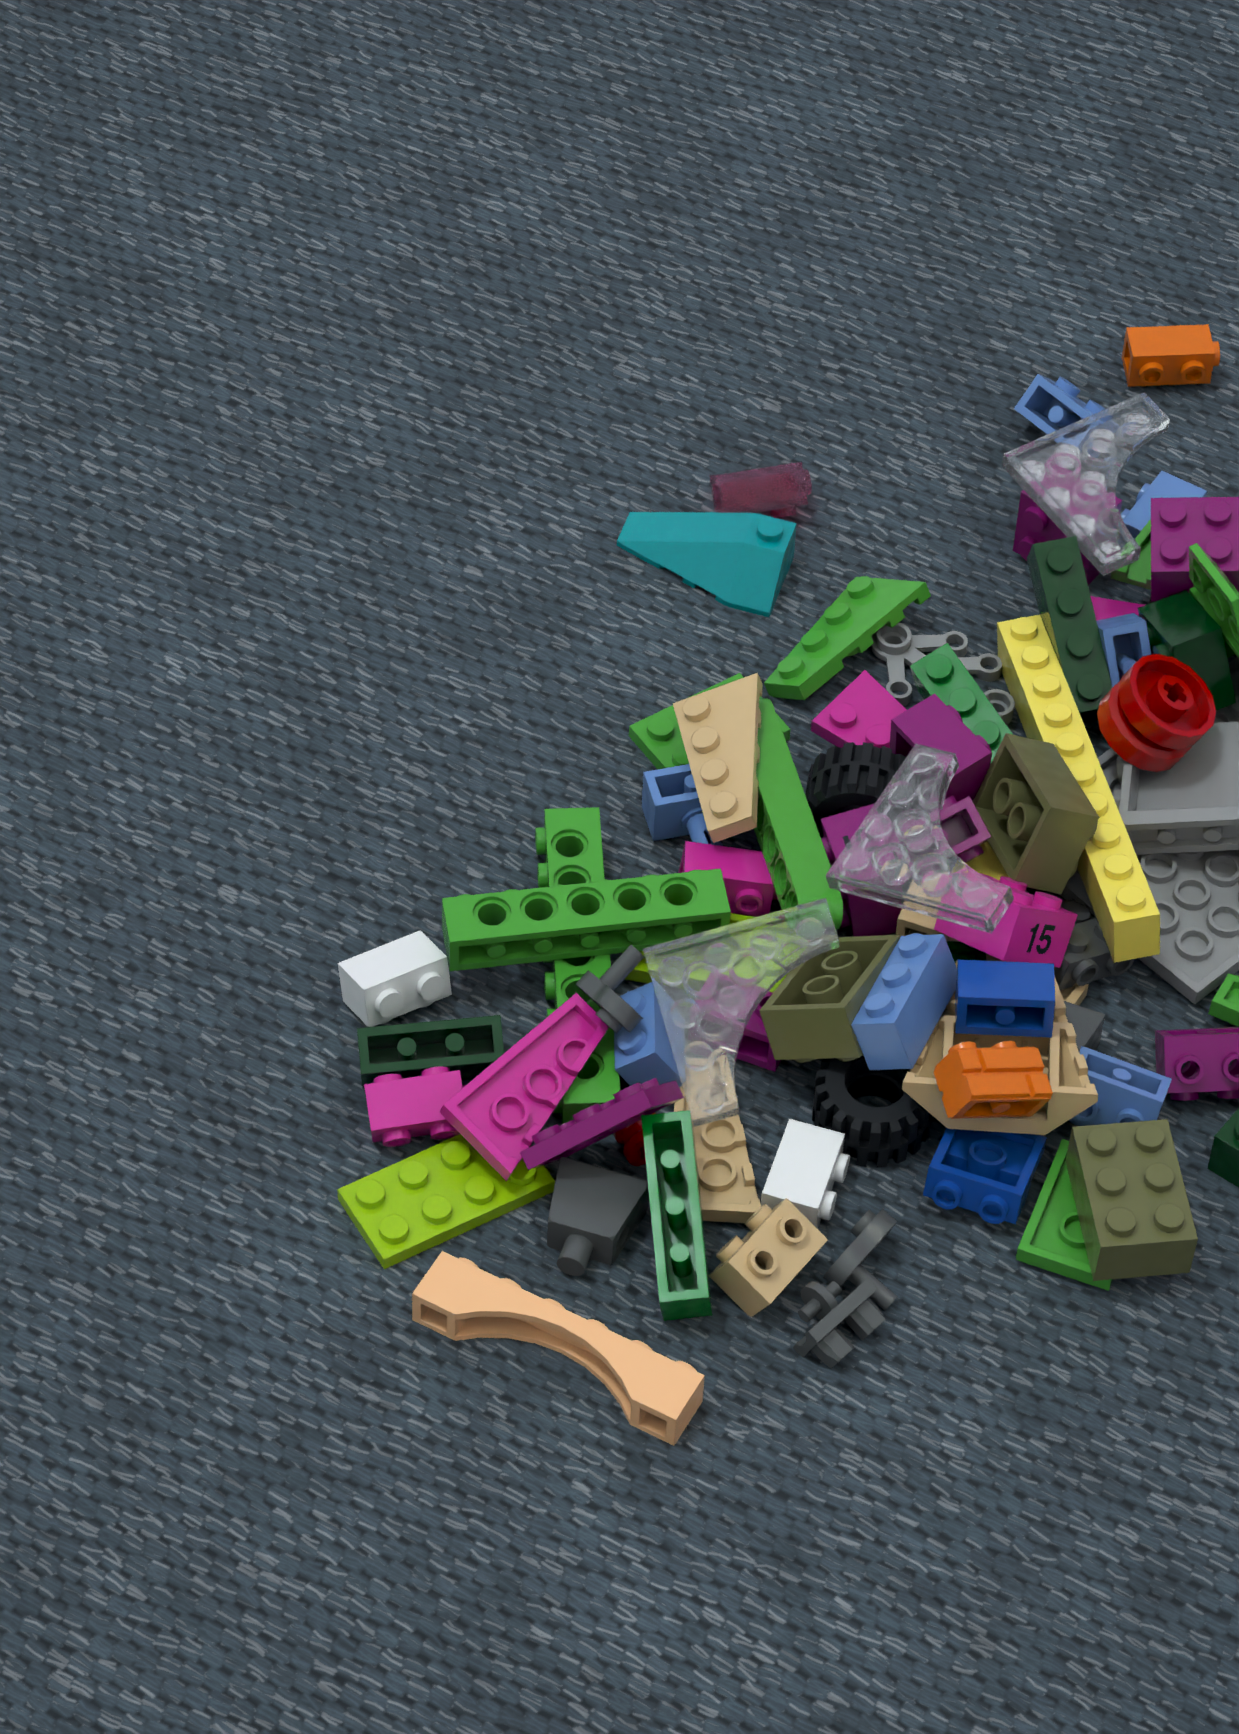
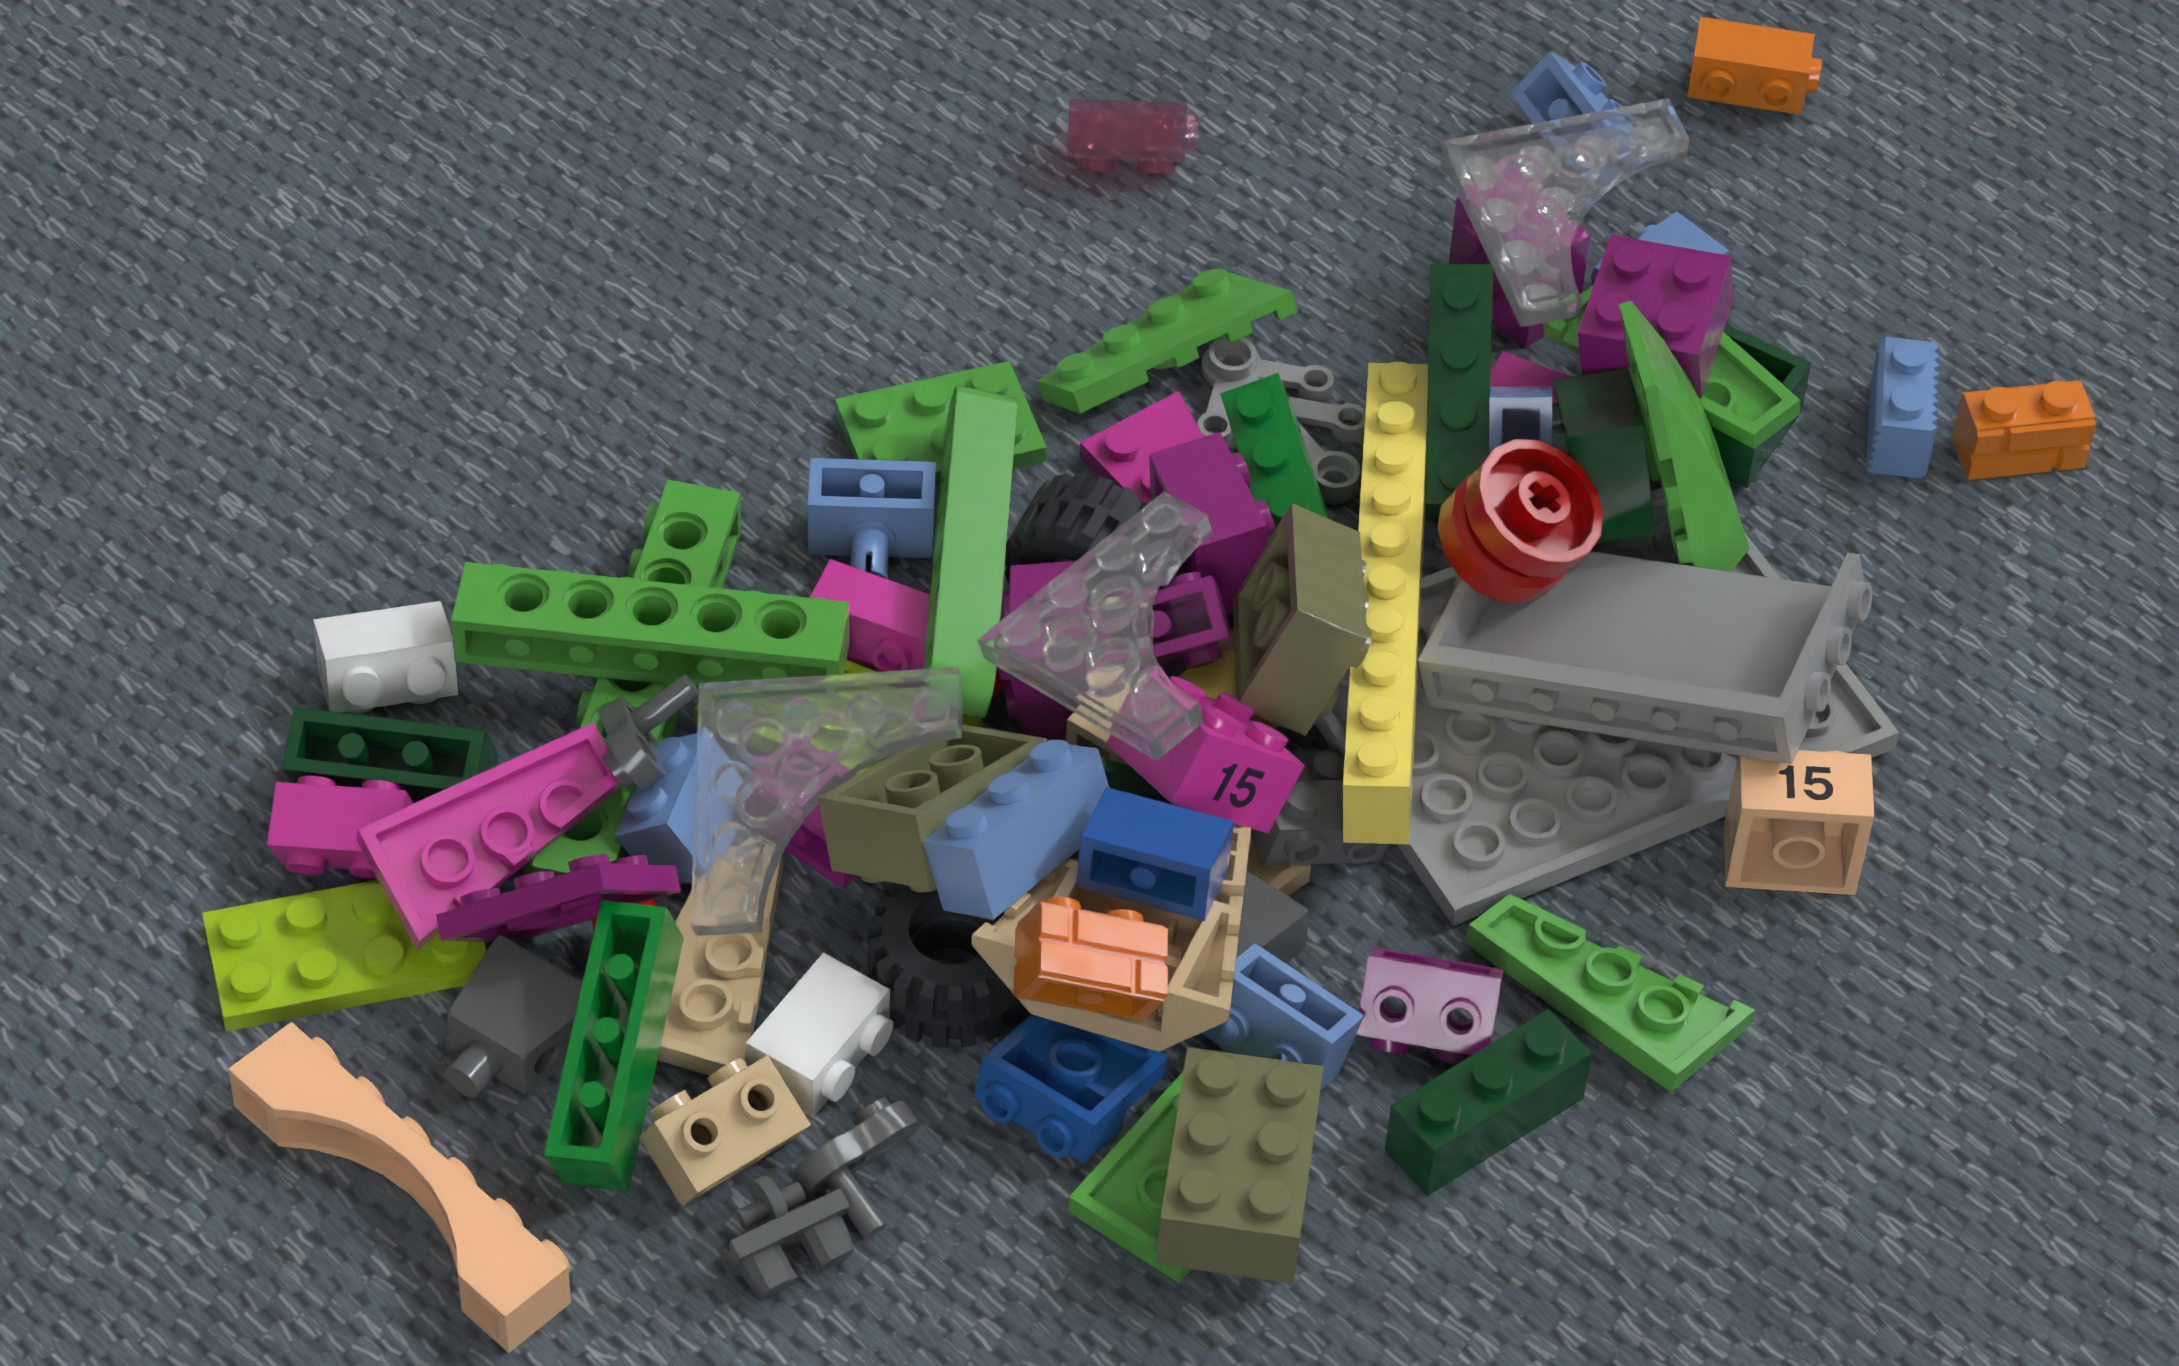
camera: 15 degrees right, 0 degrees up
teal wedge [617,512,797,617] -> none
tan wing [673,673,763,843] -> none

